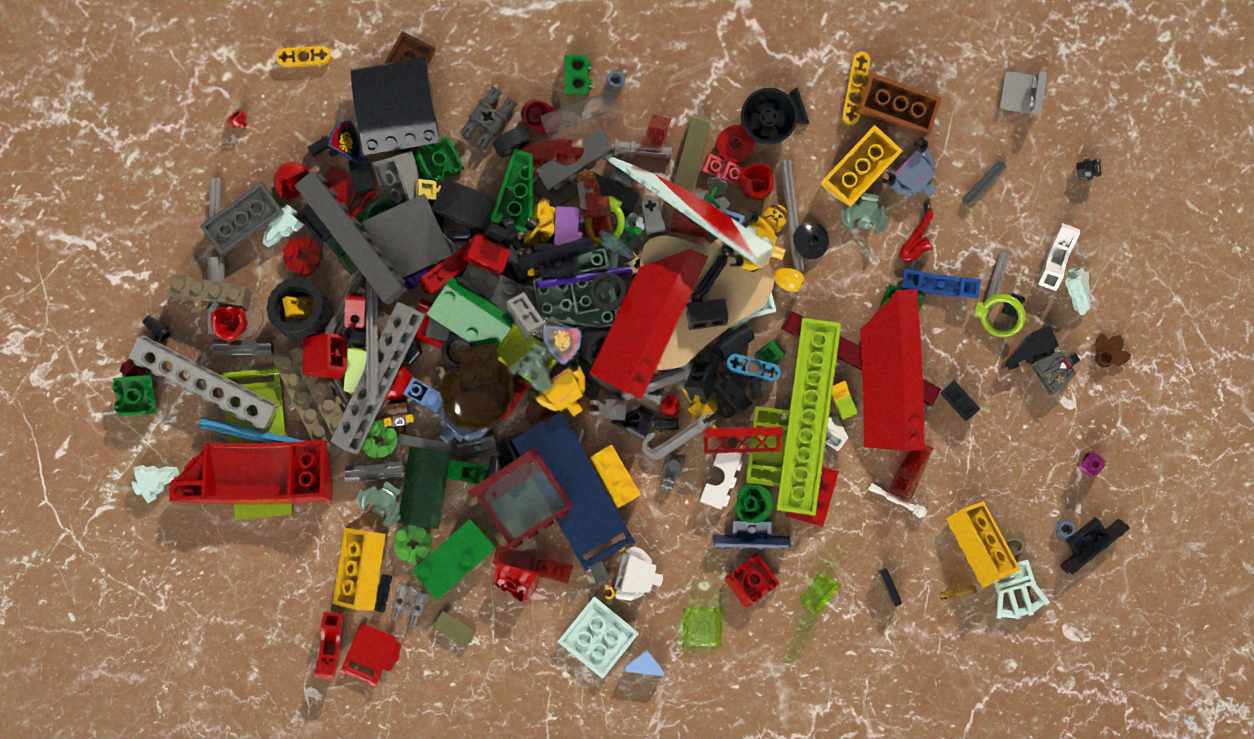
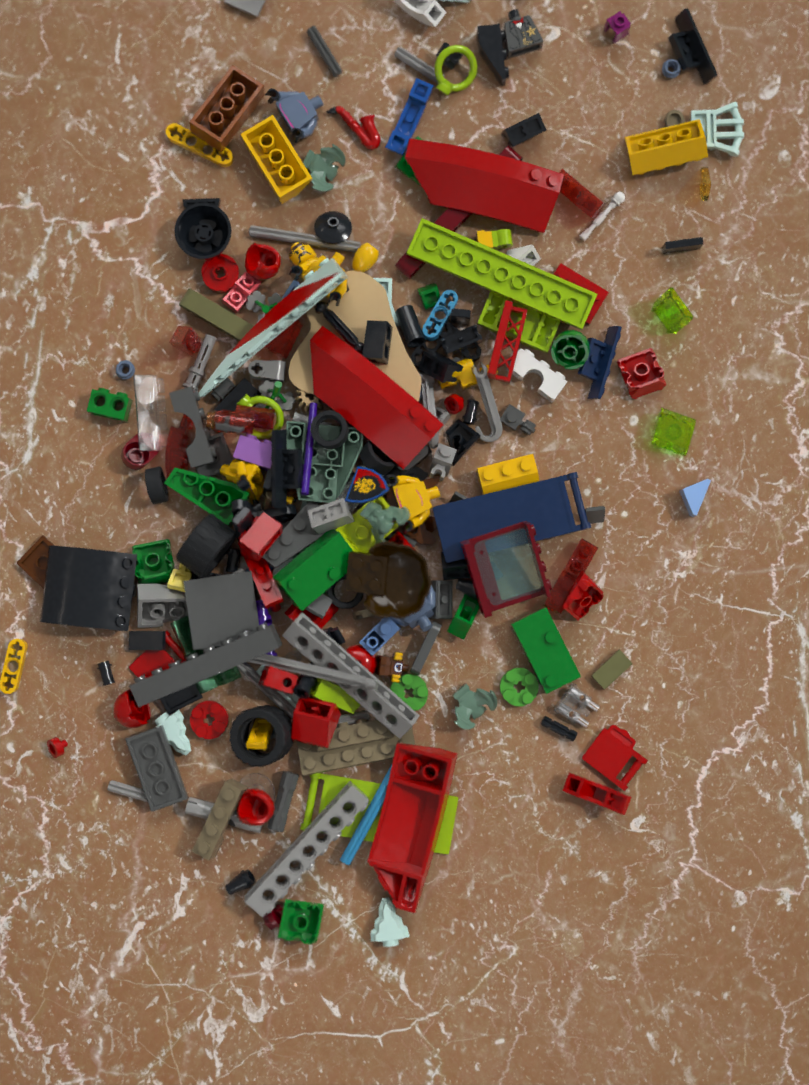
camera: 75 degrees left, 0 degrees up
shield [328,120,361,164] -> none
yellow slope [333,528,386,611] -> none
dark grey axle [345,461,405,483] -> none
clear green slope [398,447,451,529] -> none
dark grey pin [459,86,517,150] -> none
light aqua plate [558,596,639,679] -> none
clear light blue slope [599,230,636,262] -> none
white torso [605,540,663,600] -> none

